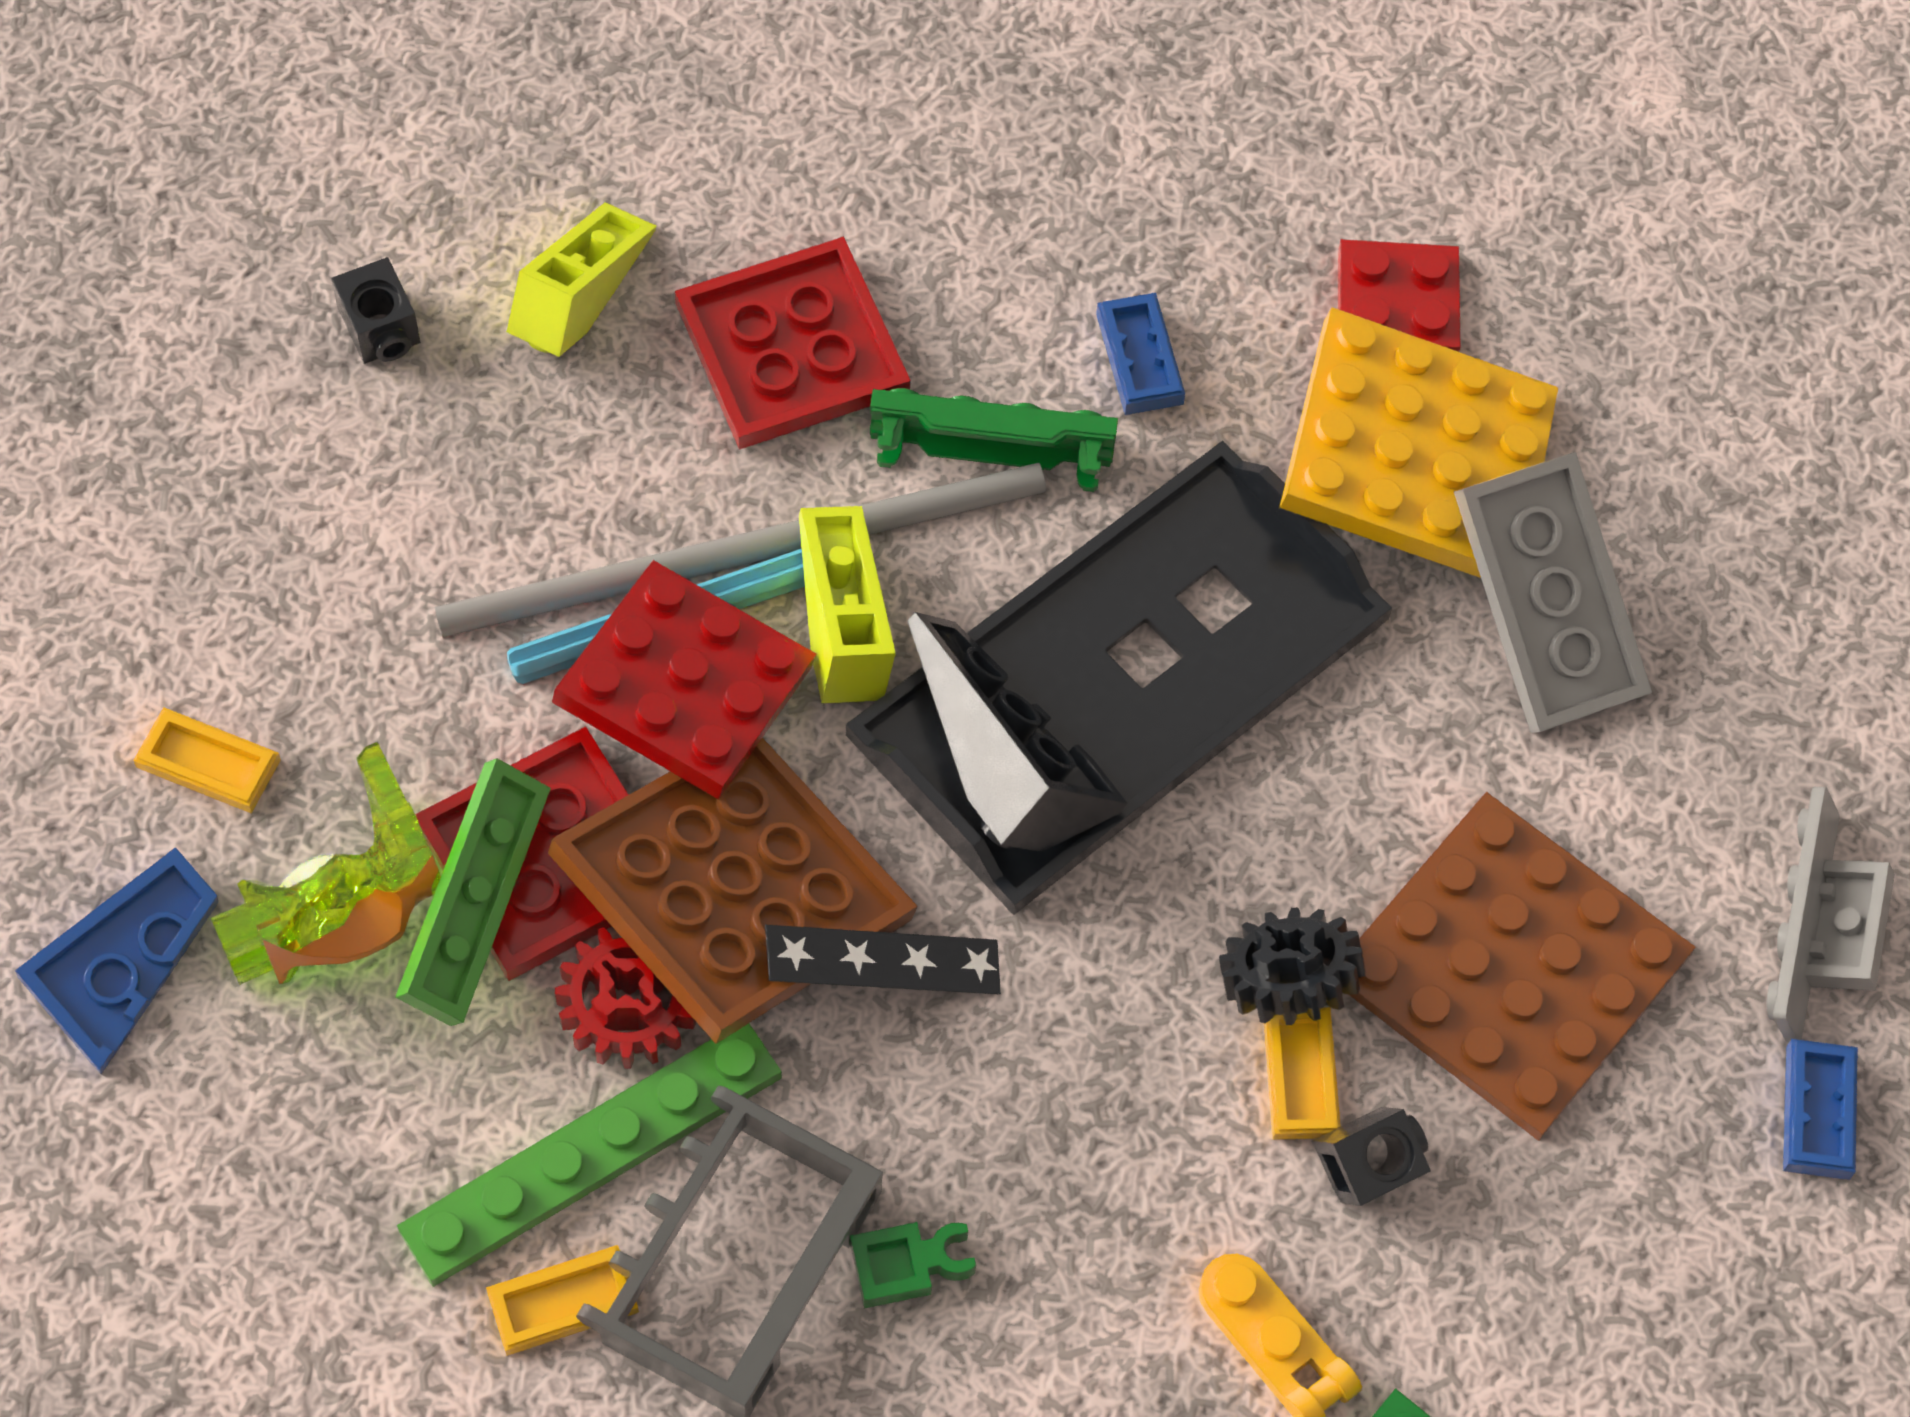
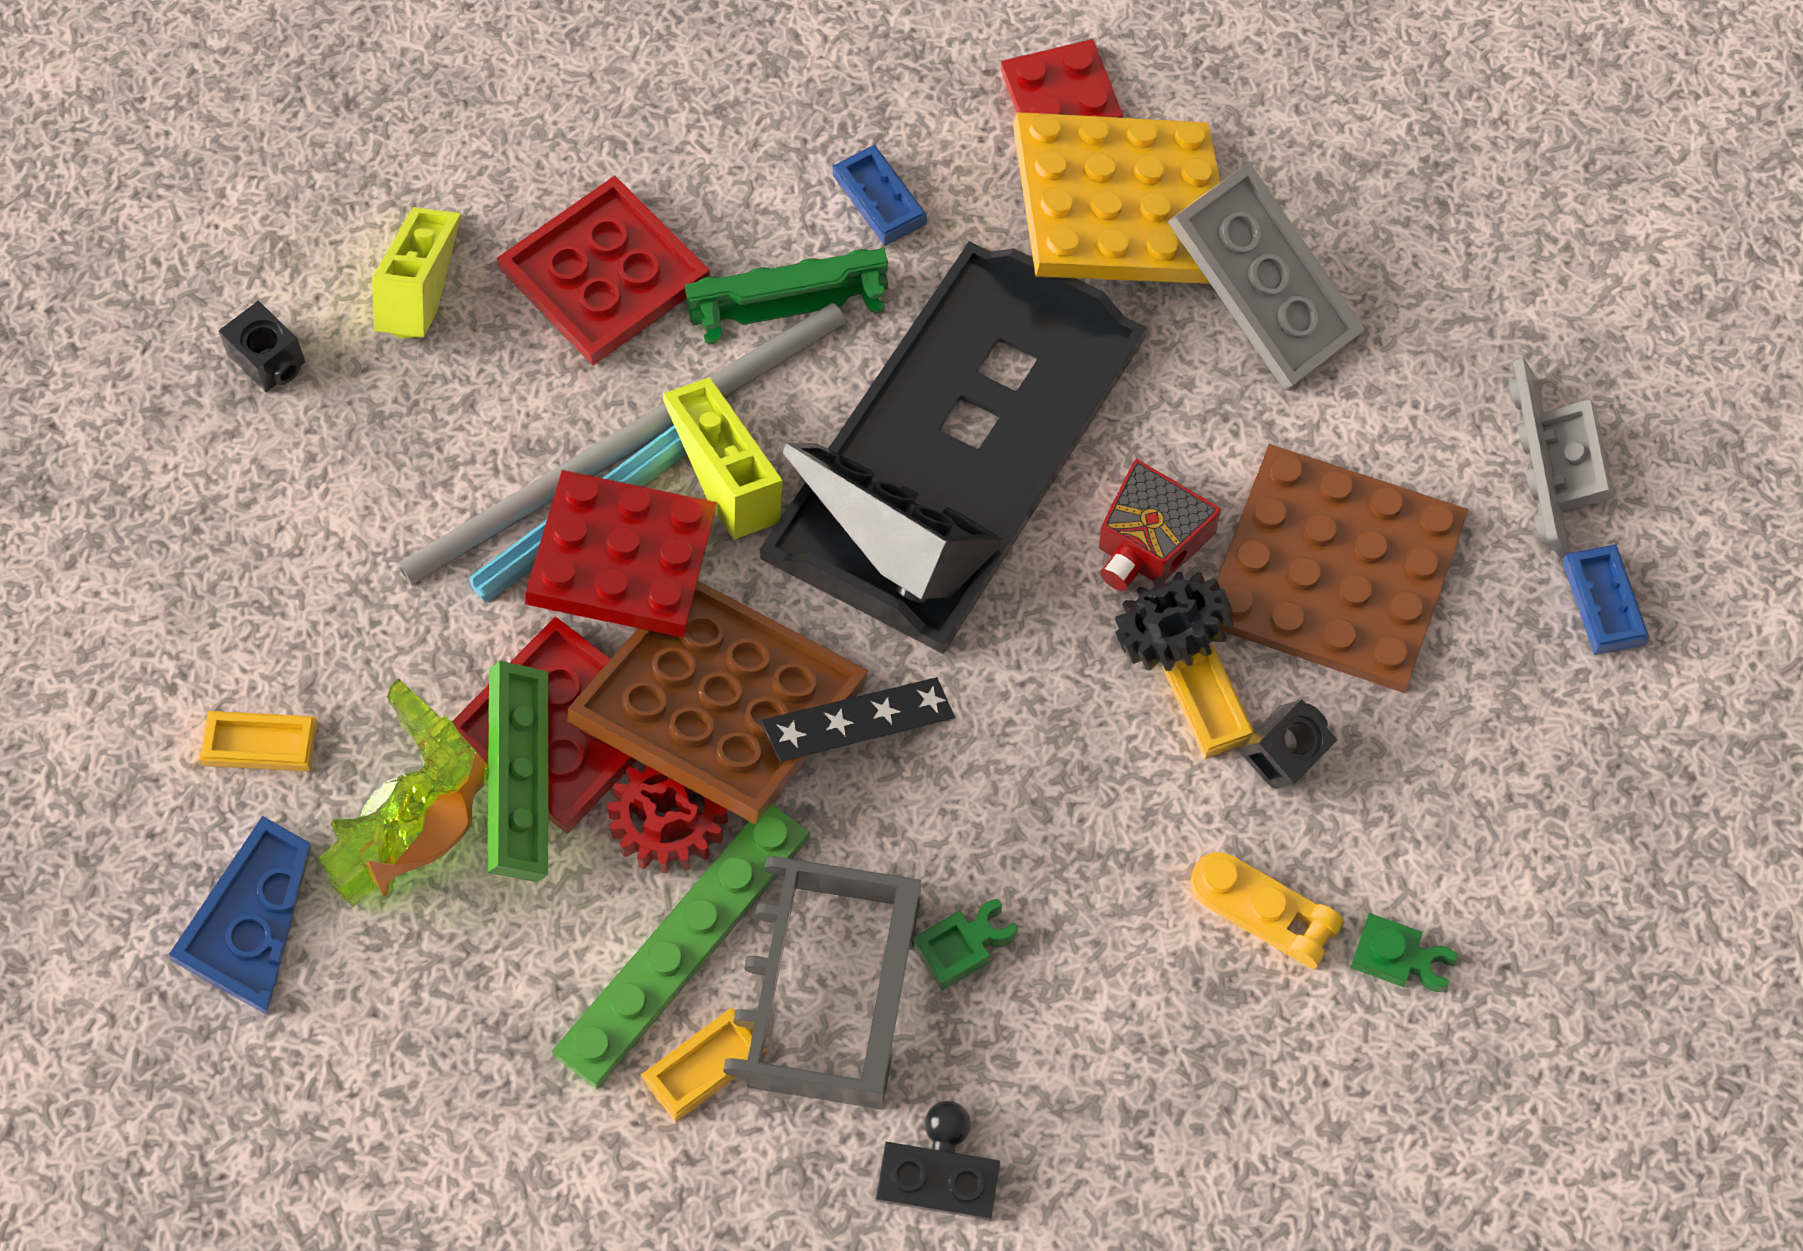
camera: 15 degrees left, 0 degrees up
none -> torso [1099,458,1221,591]

